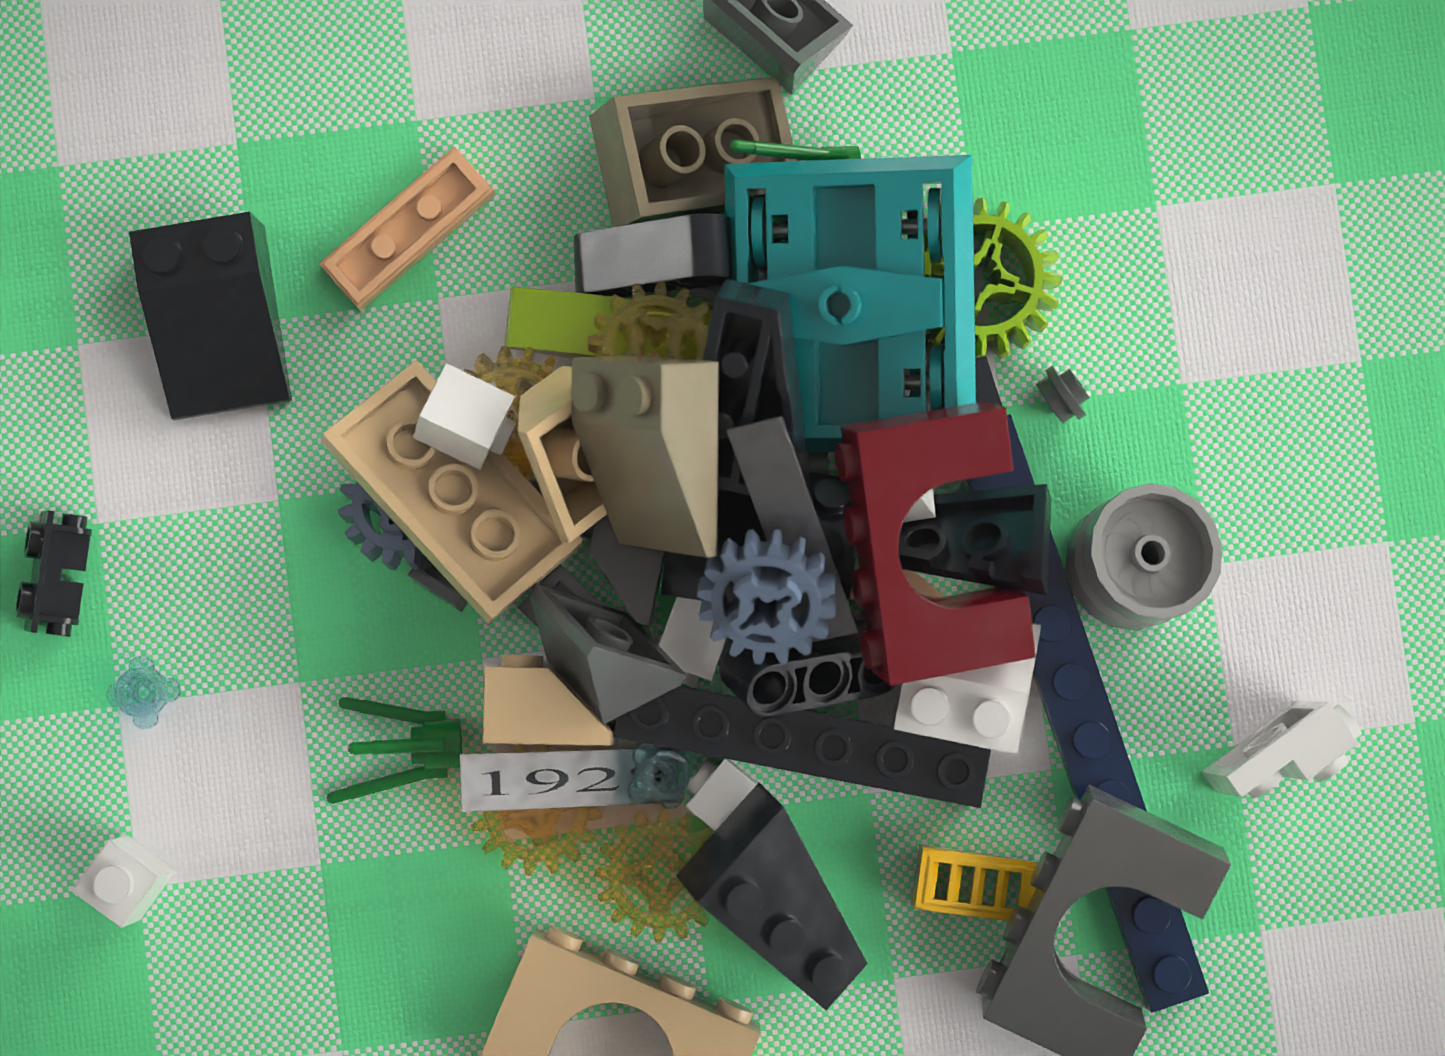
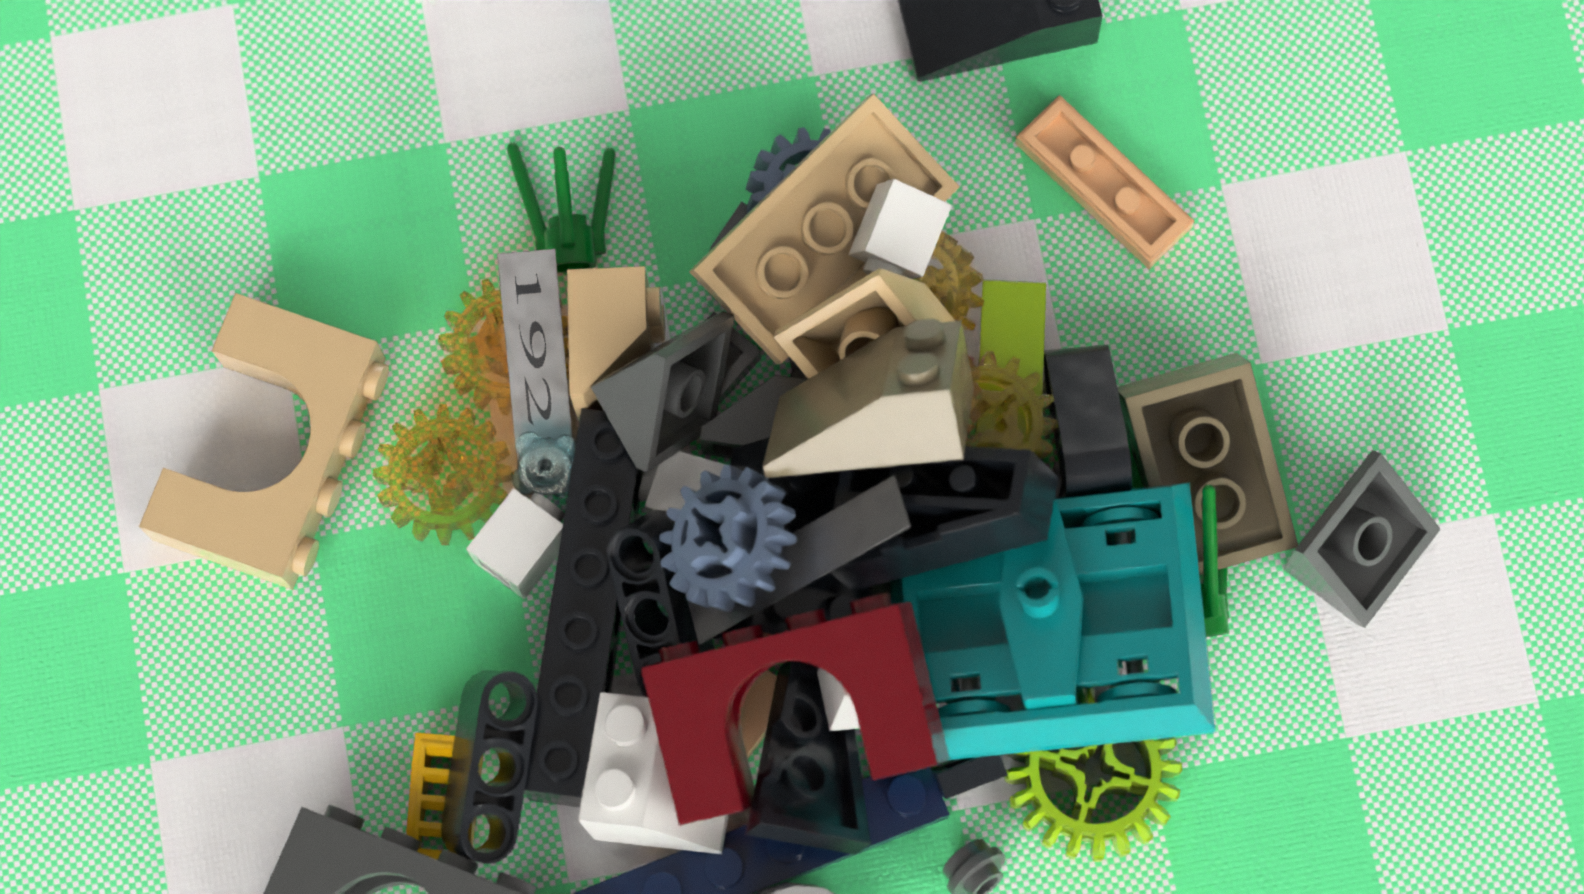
camera: 90 degrees right, 10 degrees down
black wedge [676,782,868,1011] -> none
none -> black beam [441,670,538,864]

